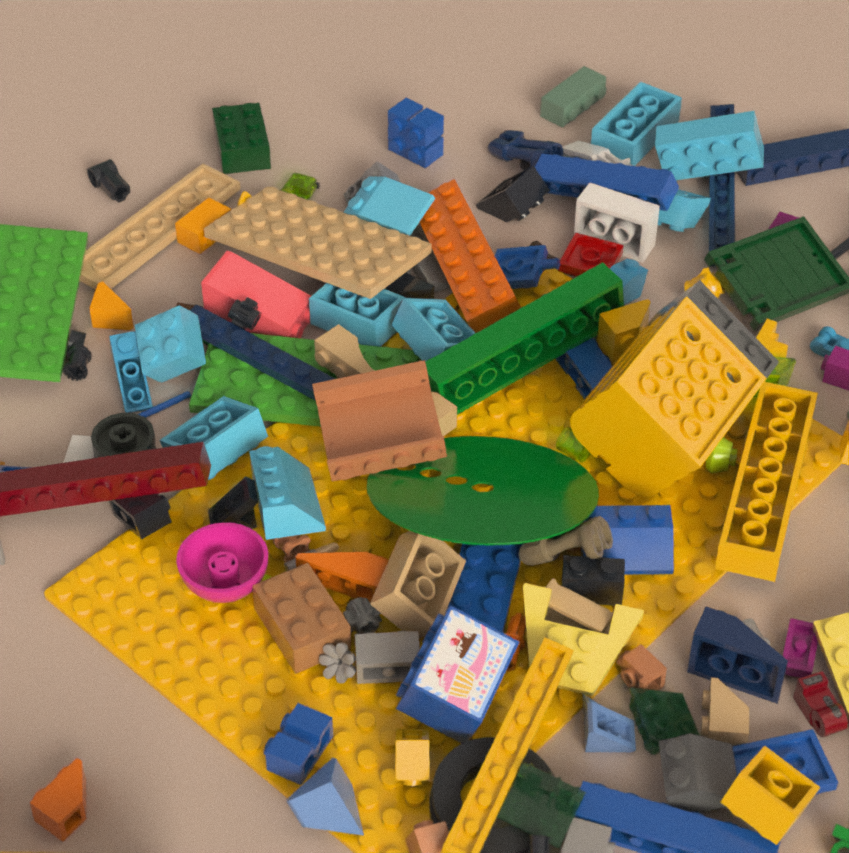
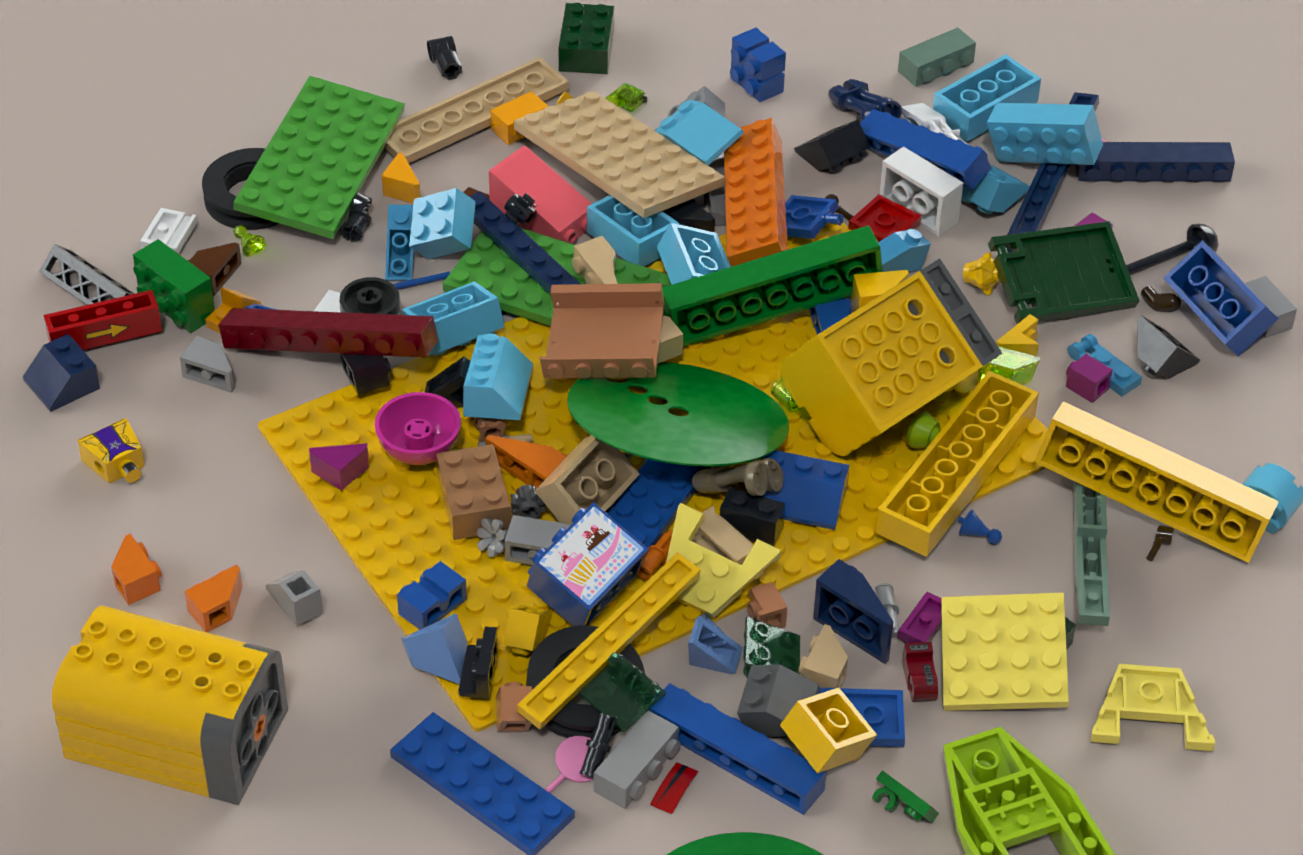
camera: 15 degrees right, 0 degrees up
none -> light grey slope [266,571,323,626]
none -> magenta slope [309,443,369,490]
none -> black bracket [458,626,498,699]
none -> blue piece [958,510,1002,545]

